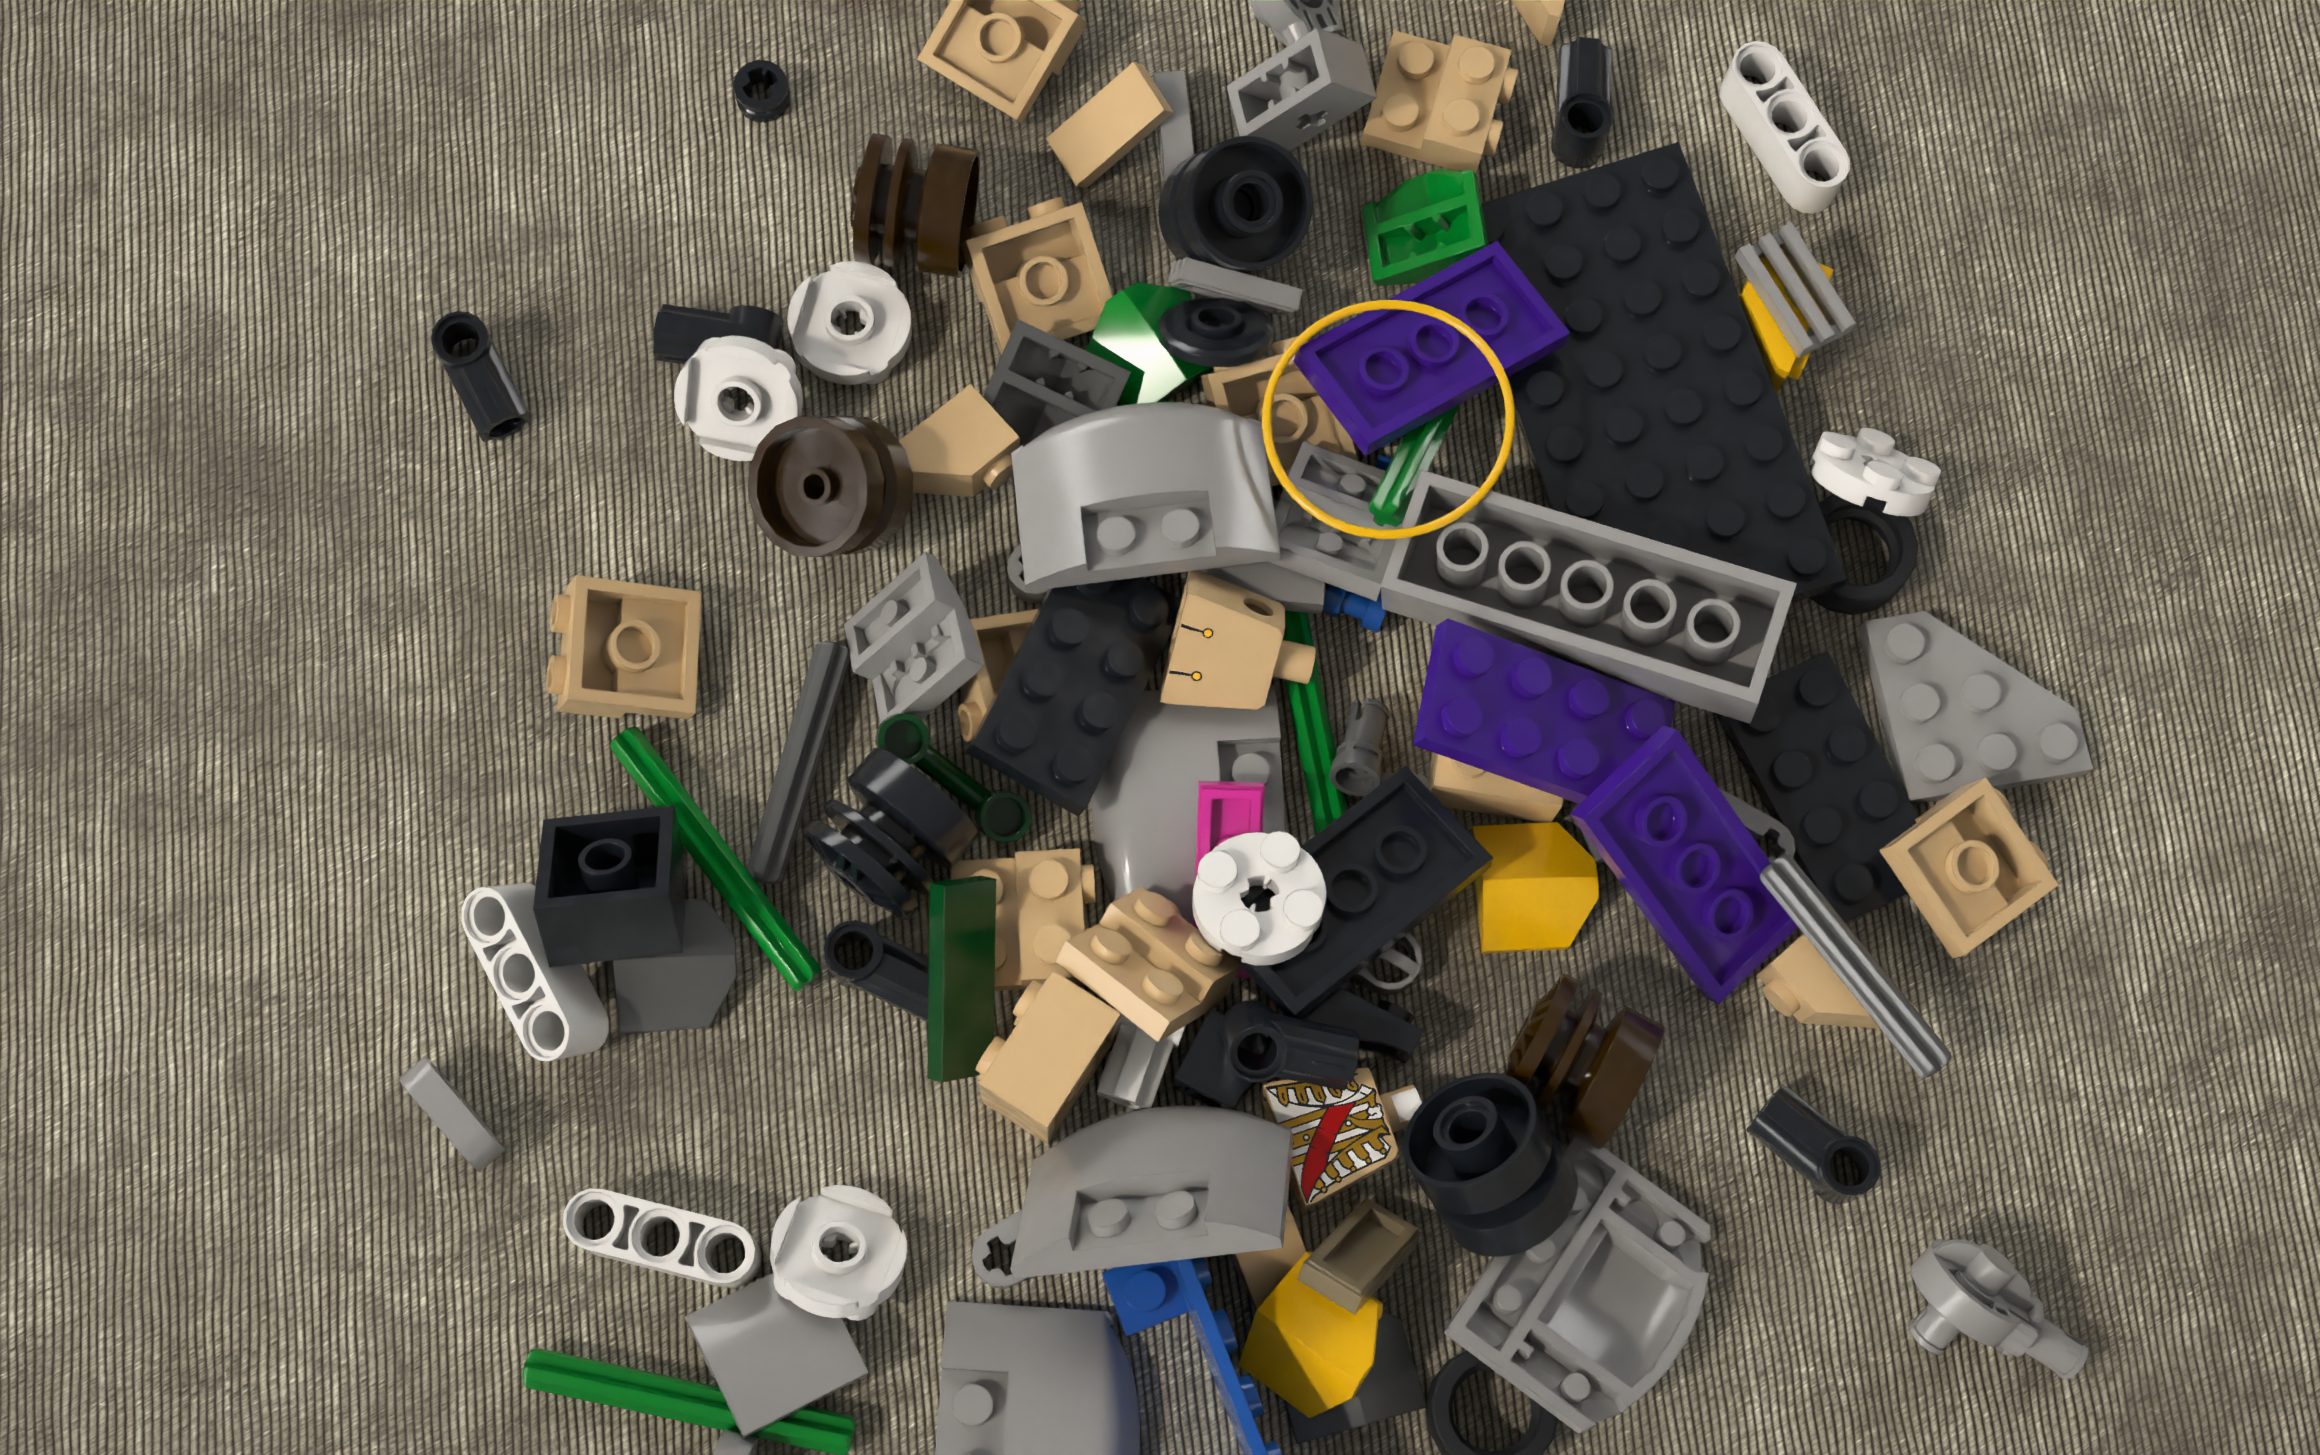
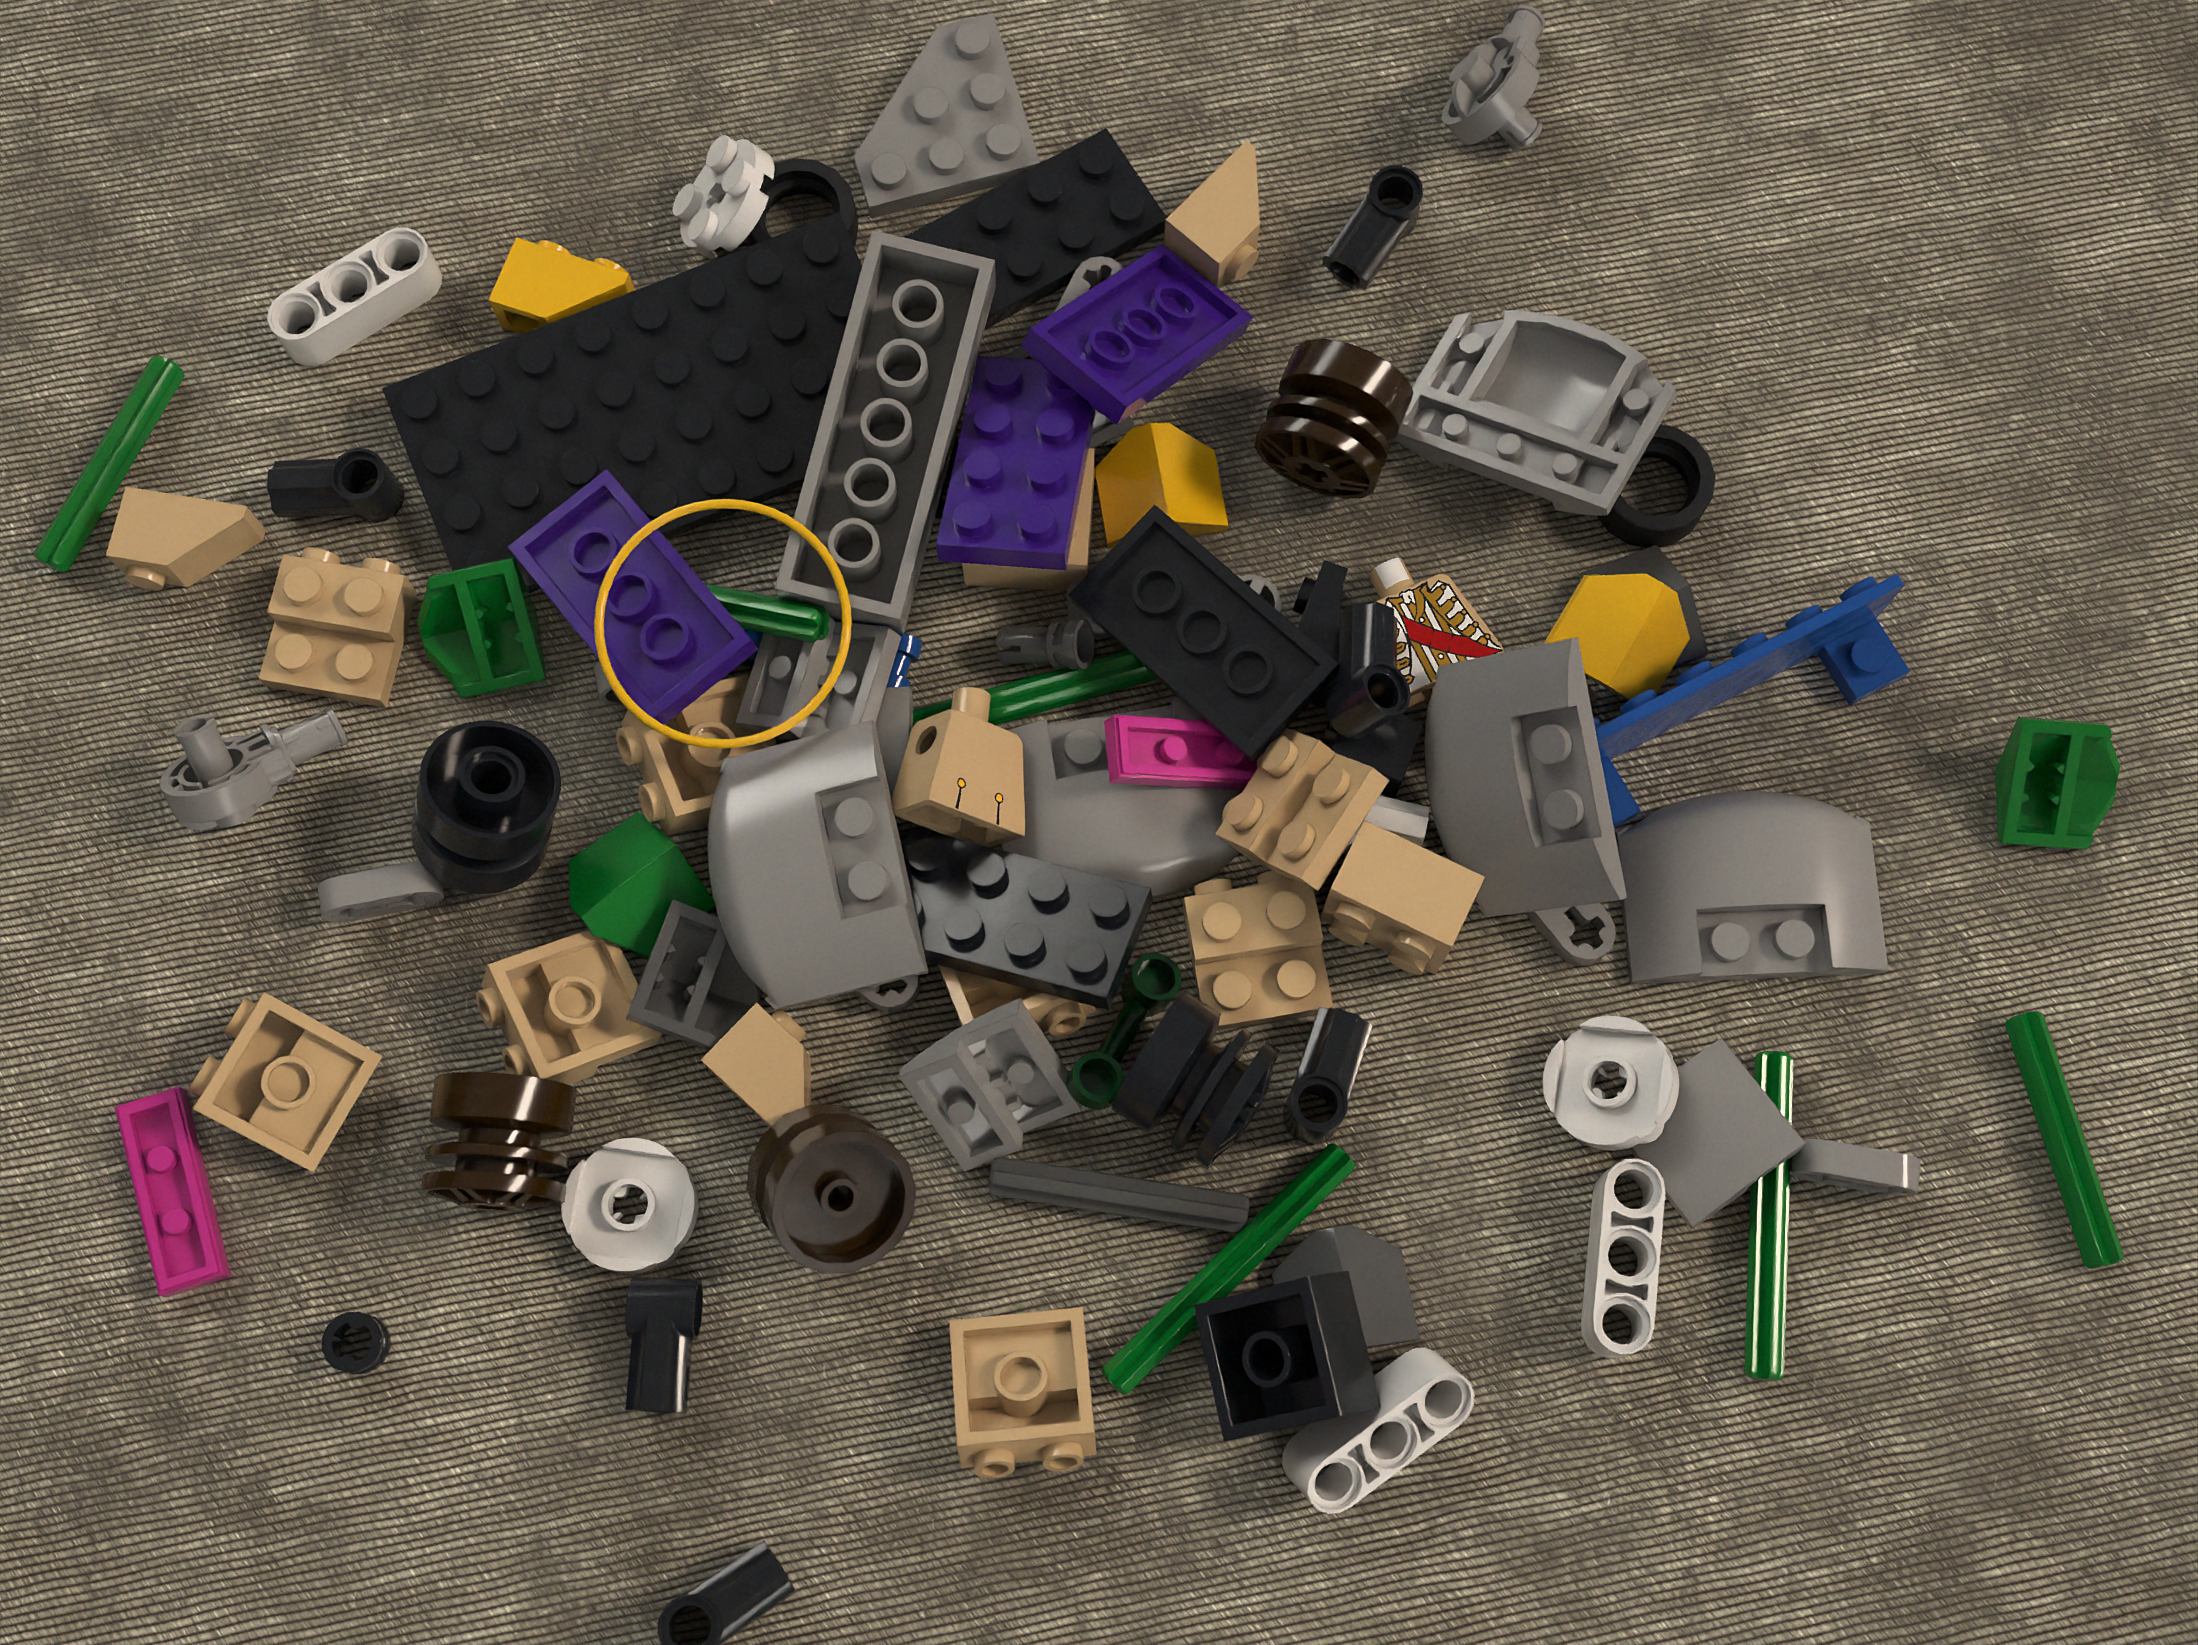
camera: 90 degrees left, 0 degrees up
light grey beam [398,1056,506,1172] -> none
white plate [674,336,803,461] -> none
dark green tile [927,875,996,1083] -> none
tan tile [1046,62,1174,189] -> none
black wheel [1158,297,1274,367] -> none
light grey tile [1167,257,1303,316] -> none
white plate [1192,831,1326,966] -> none
light grey brick [1226,28,1377,152] -> none
dark tan tile [1297,1198,1422,1315] -> none
black wheel [1403,1073,1578,1257] -> none
light grey tile [1735,222,1856,358] -> none
dark grey axle [1760,854,1952,1079] -> none
tan plate [1879,777,2059,959] -> none

